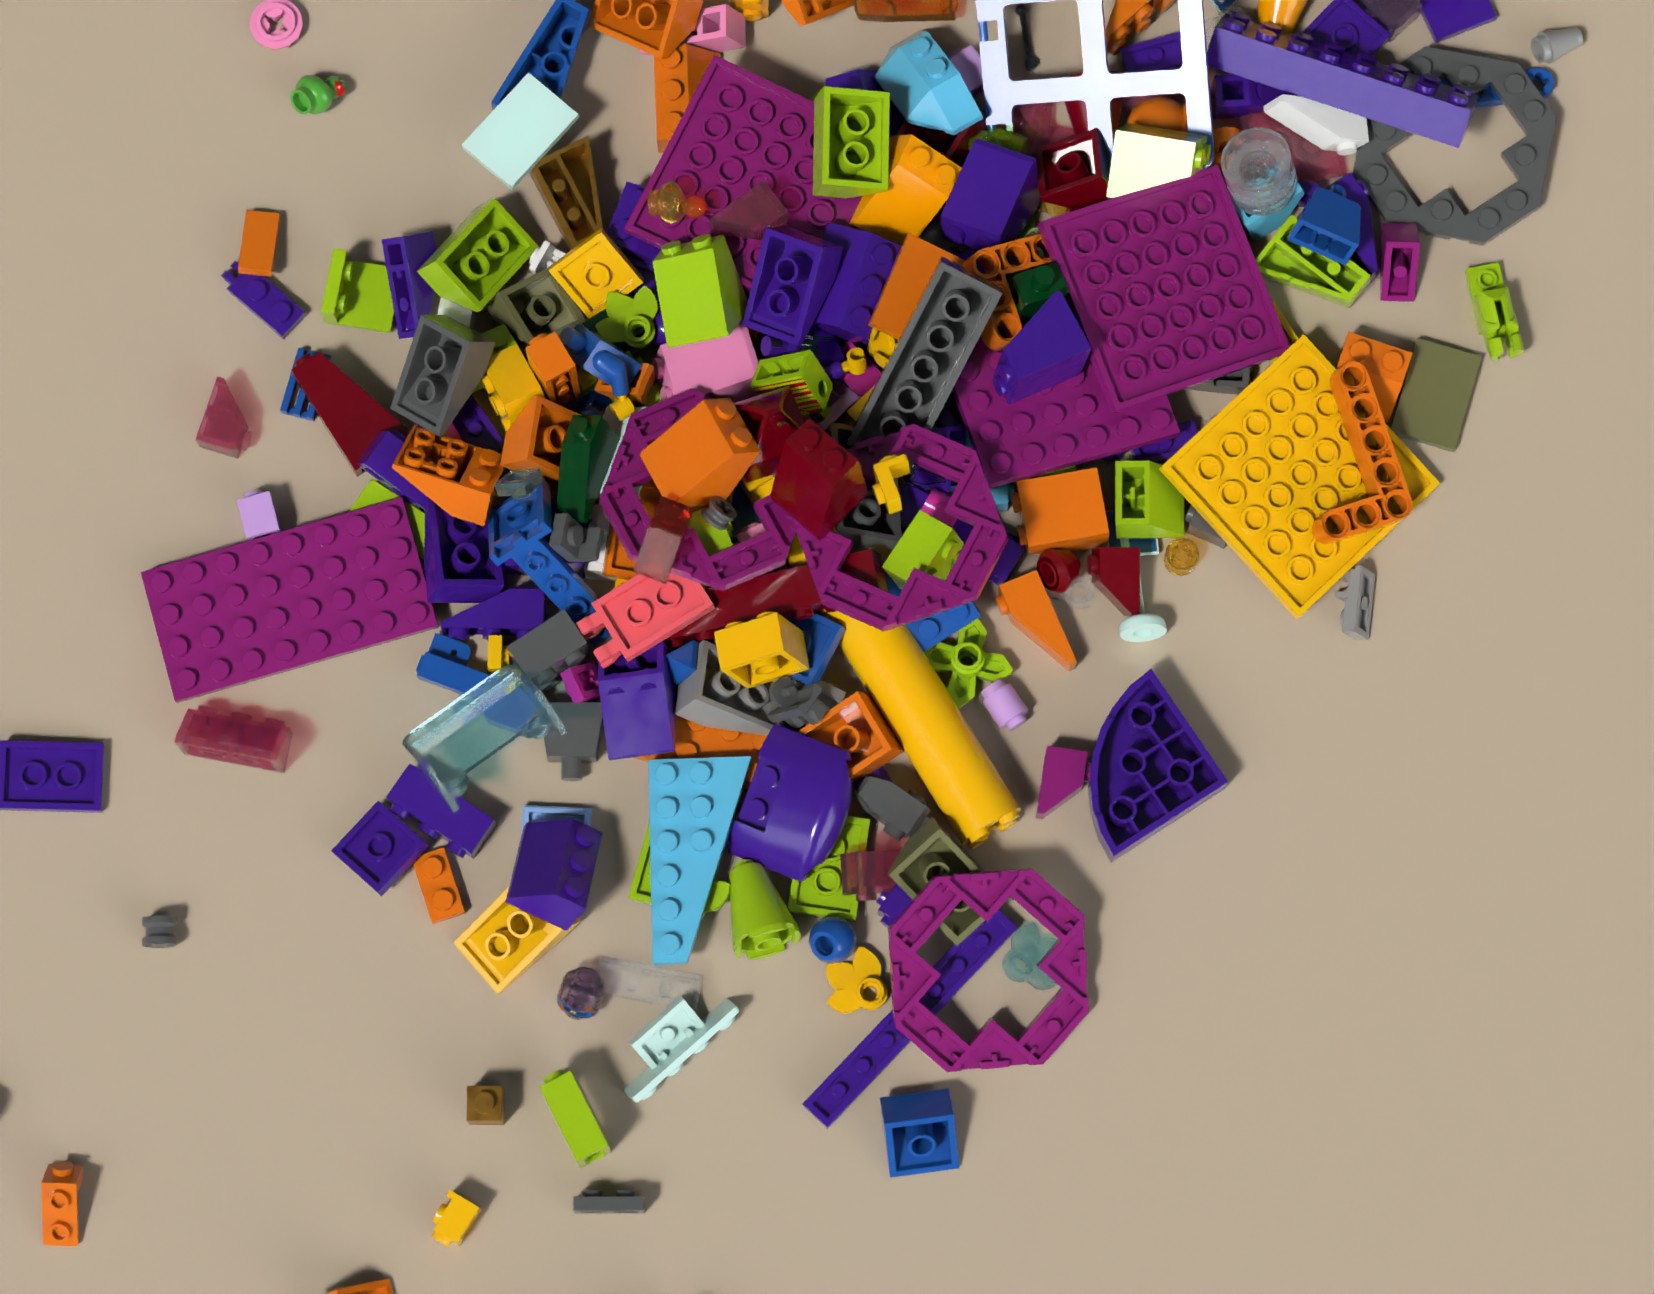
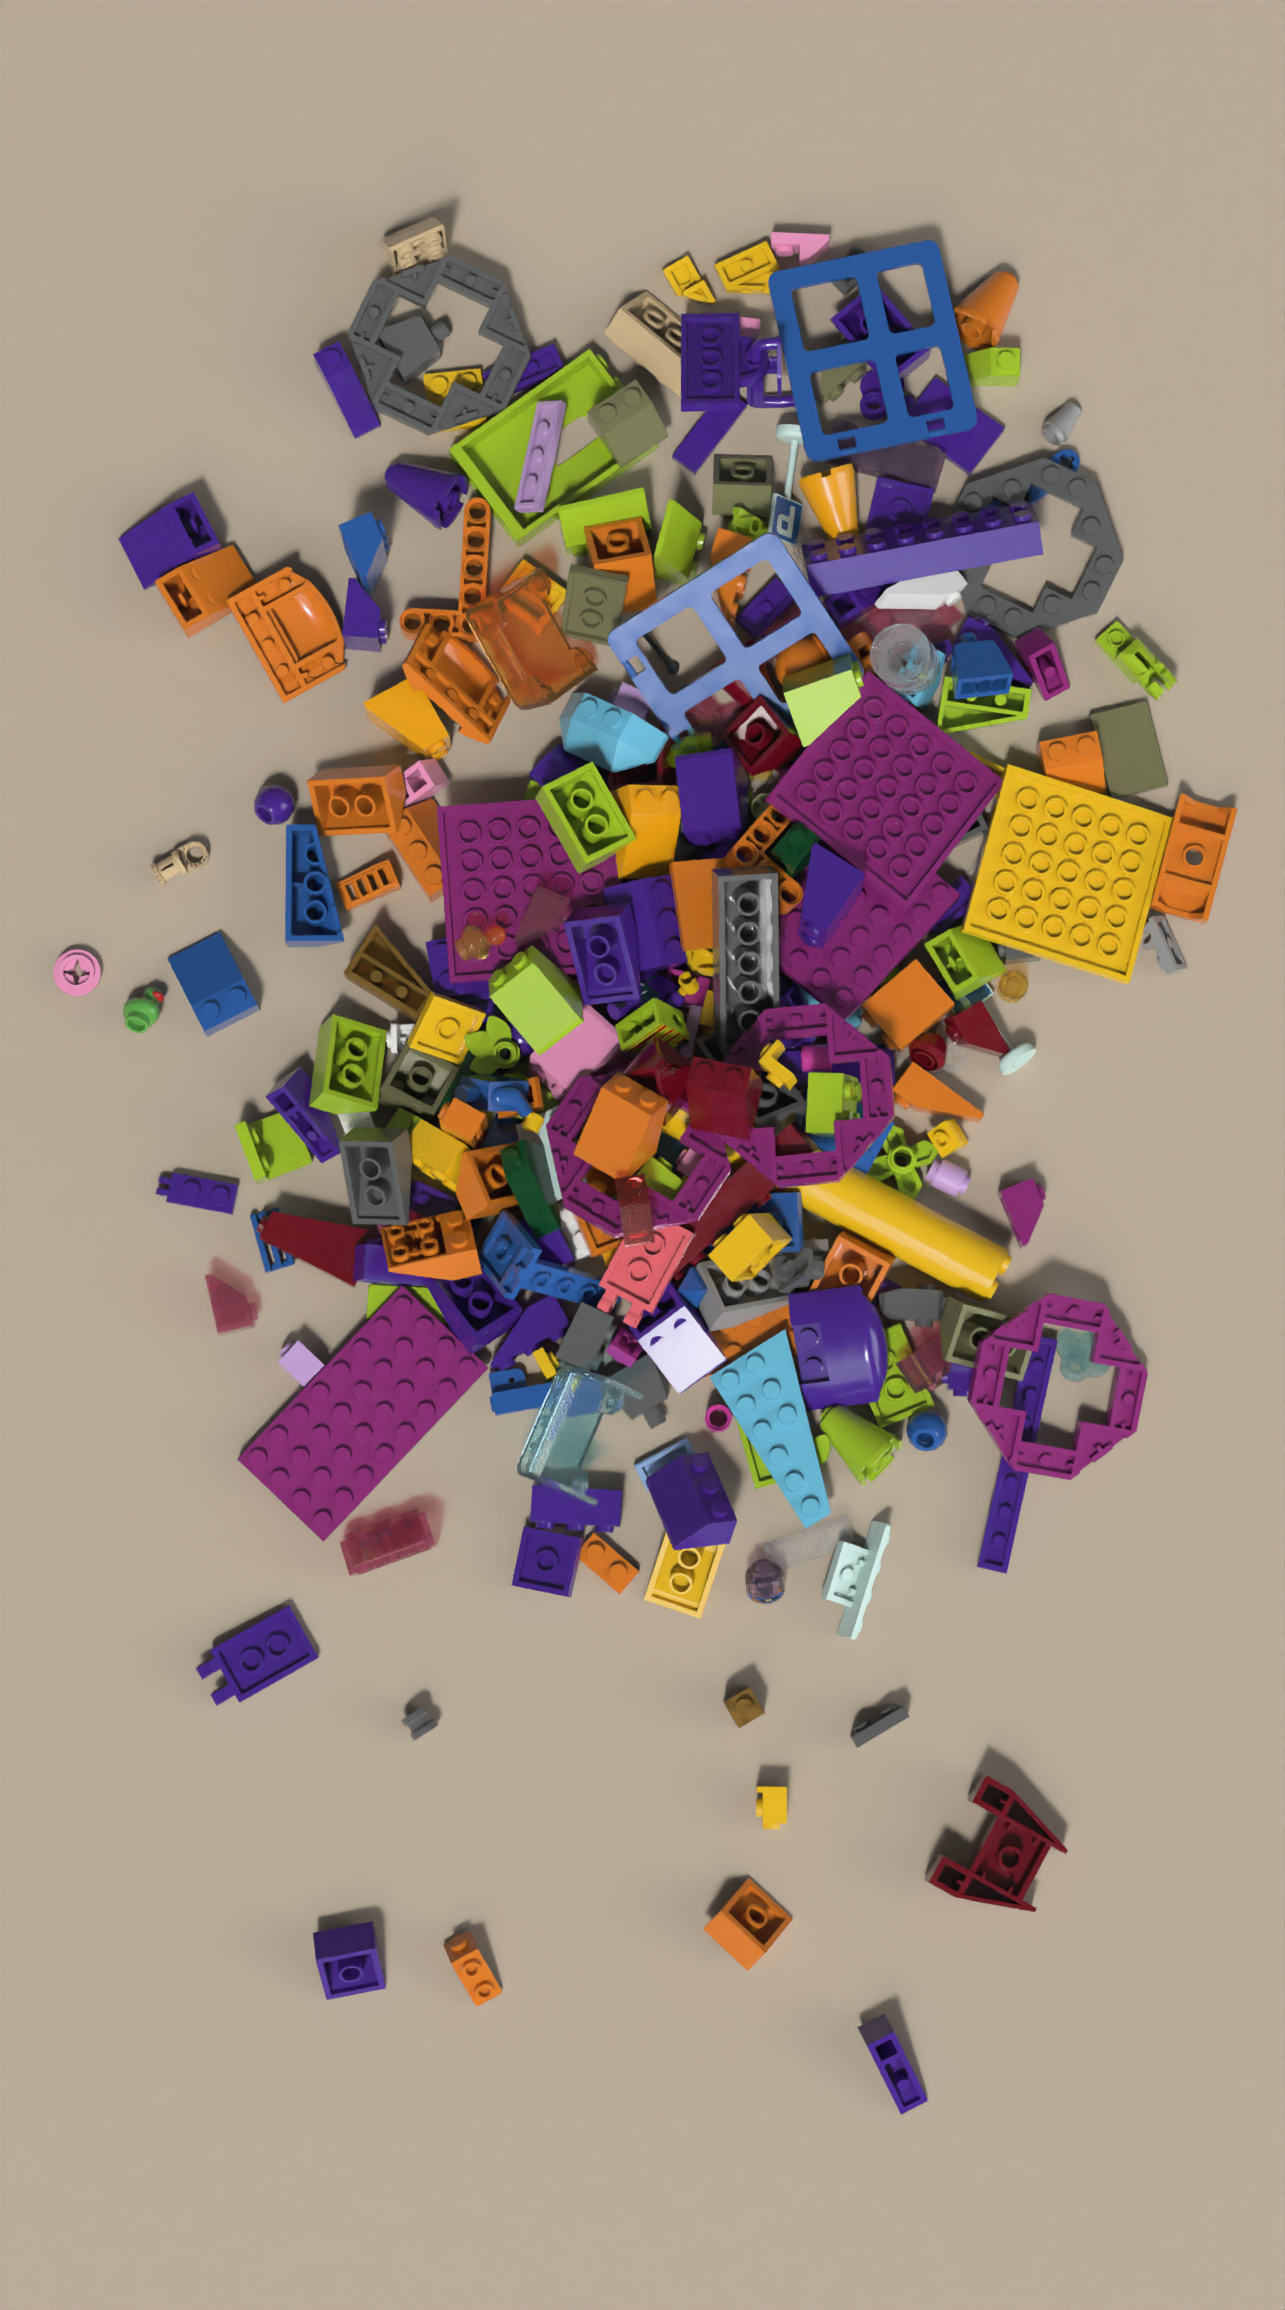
camera: 30 degrees left, 5 degrees up
orange tile [238,210,280,277] -> none
light aqua tile [462,72,579,190] -> none
clear light blue plate [494,469,543,499] -> none
lime window [539,1069,611,1169] -> none
dark grey bracket [549,513,604,562] -> none
dark grey bush [701,496,737,530] -> none
yellow plate [825,946,888,1013] -> none
blue slope [880,1088,959,1178] -> none
dark purple brick [1088,669,1228,863] -> none
orange beam [1312,361,1413,545] -> none
none -> blue slope [167,932,260,1037]
none -> orange slope [335,859,401,911]
none -> dark pink beam [704,1404,732,1433]
none -> yellow bracket [927,1118,969,1158]
none -> orange piece [1149,793,1237,924]

